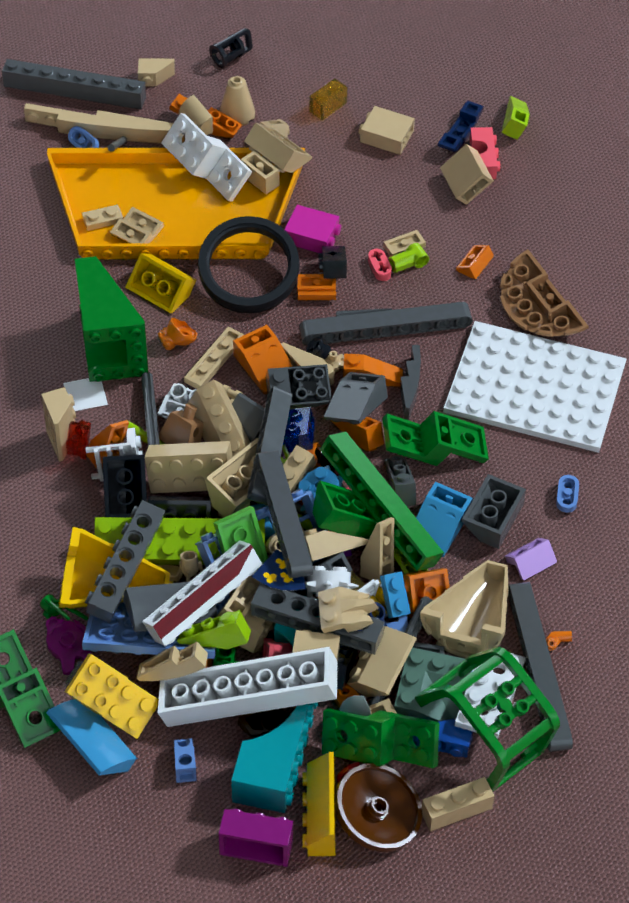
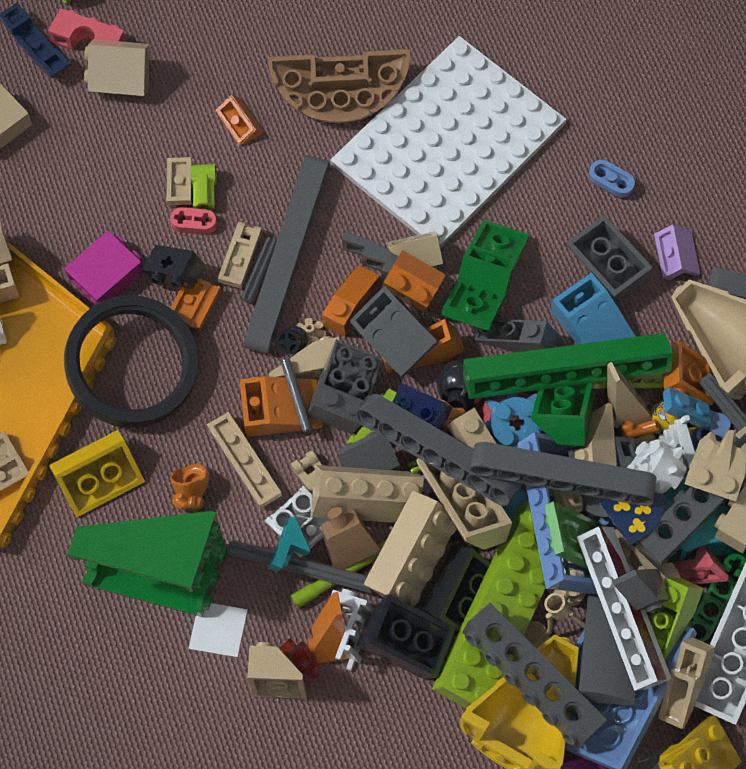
camera: 60 degrees left, 15 degrees up
none -> tan plate [218,221,263,289]
none -> teal slope [268,516,310,572]
none -> dark grey bar [280,358,312,433]
none -> orange slope [381,250,446,313]
none -> tan slope [386,231,443,269]
none -> dark grey slope [612,569,670,613]
none -> orange arm [620,419,660,438]

